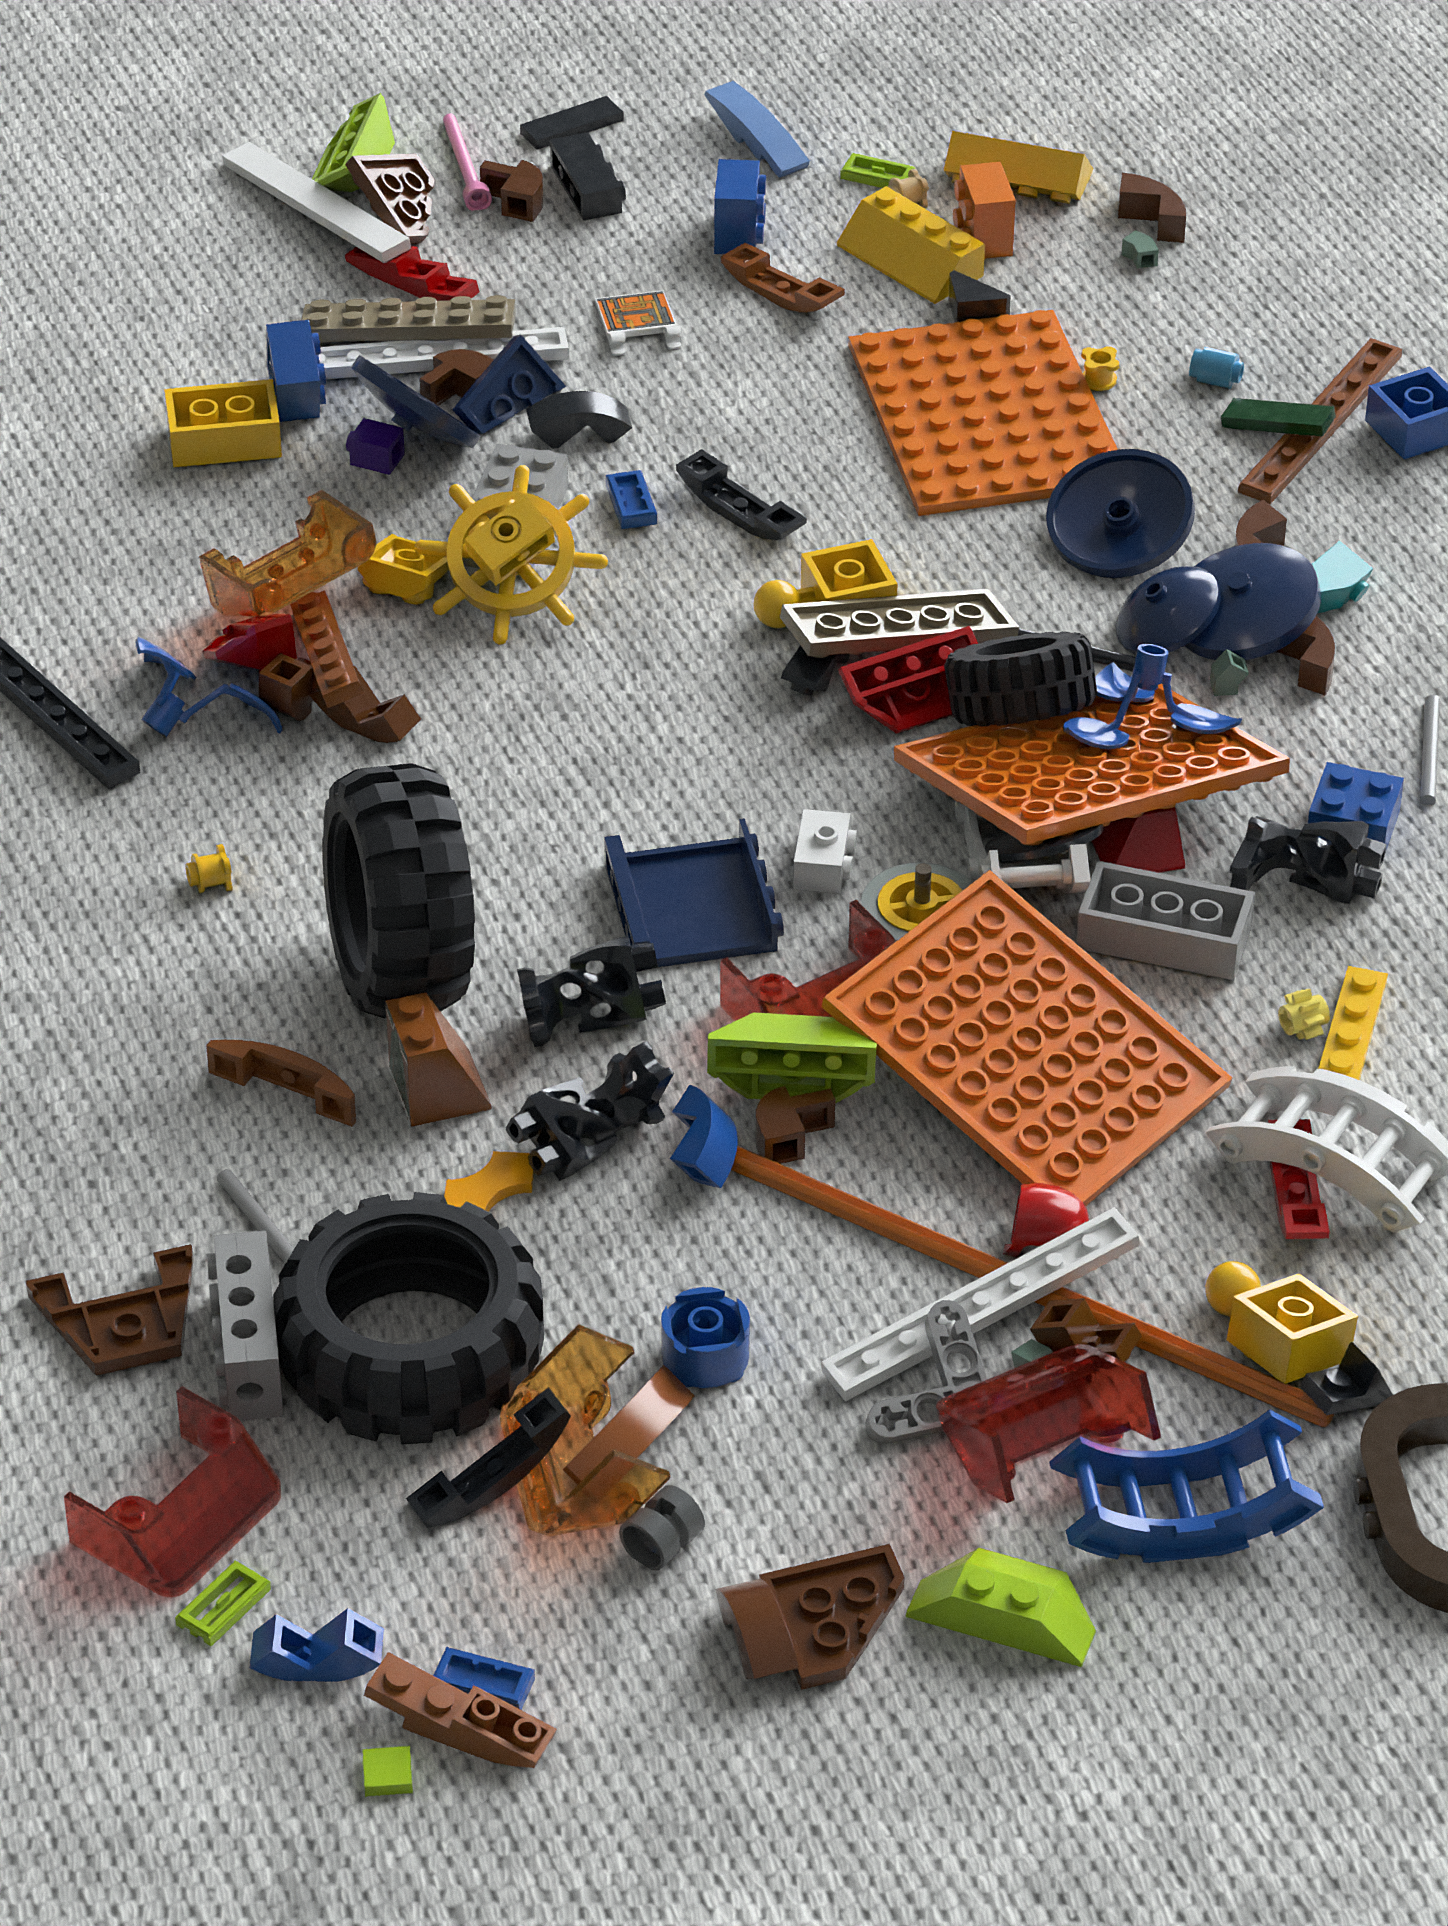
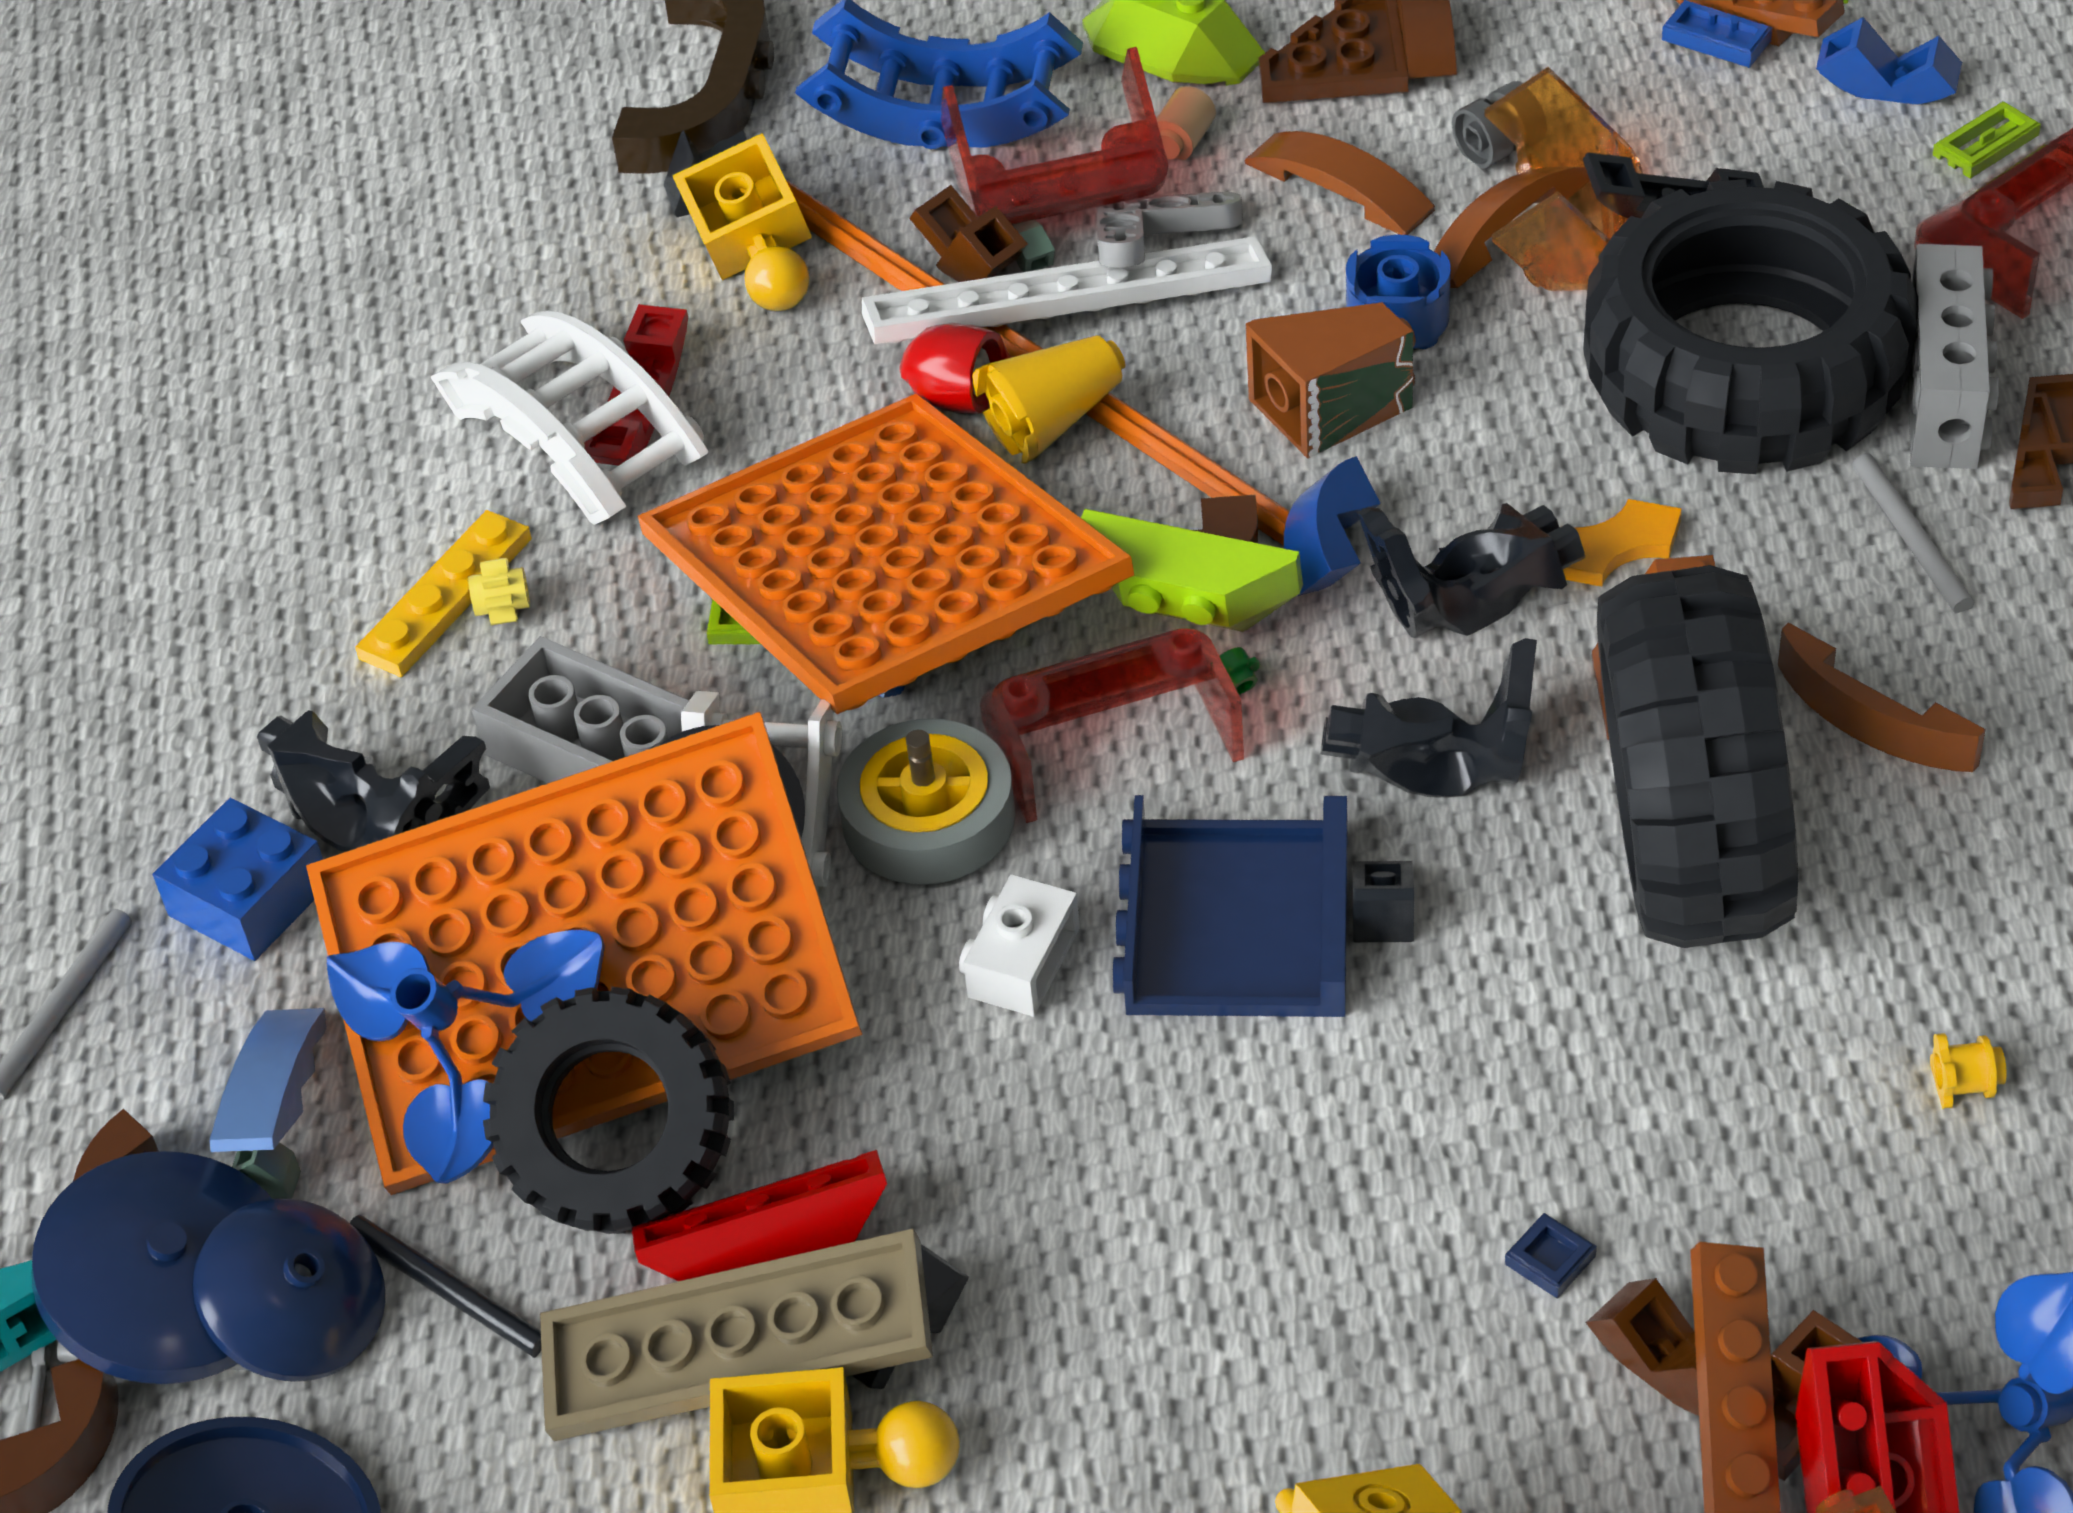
camera: 160 degrees left, 5 degrees up
none -> medium blue slope [210,1008,326,1152]
none -> yellow cone [972,335,1126,464]
none -> tan brick [1148,86,1216,160]
none -> dark orange slope [1245,131,1435,235]
none -> dark orange slope [1246,302,1416,459]
none -> black slope [1353,861,1414,943]
none -> dark blue tile [1505,1213,1597,1299]

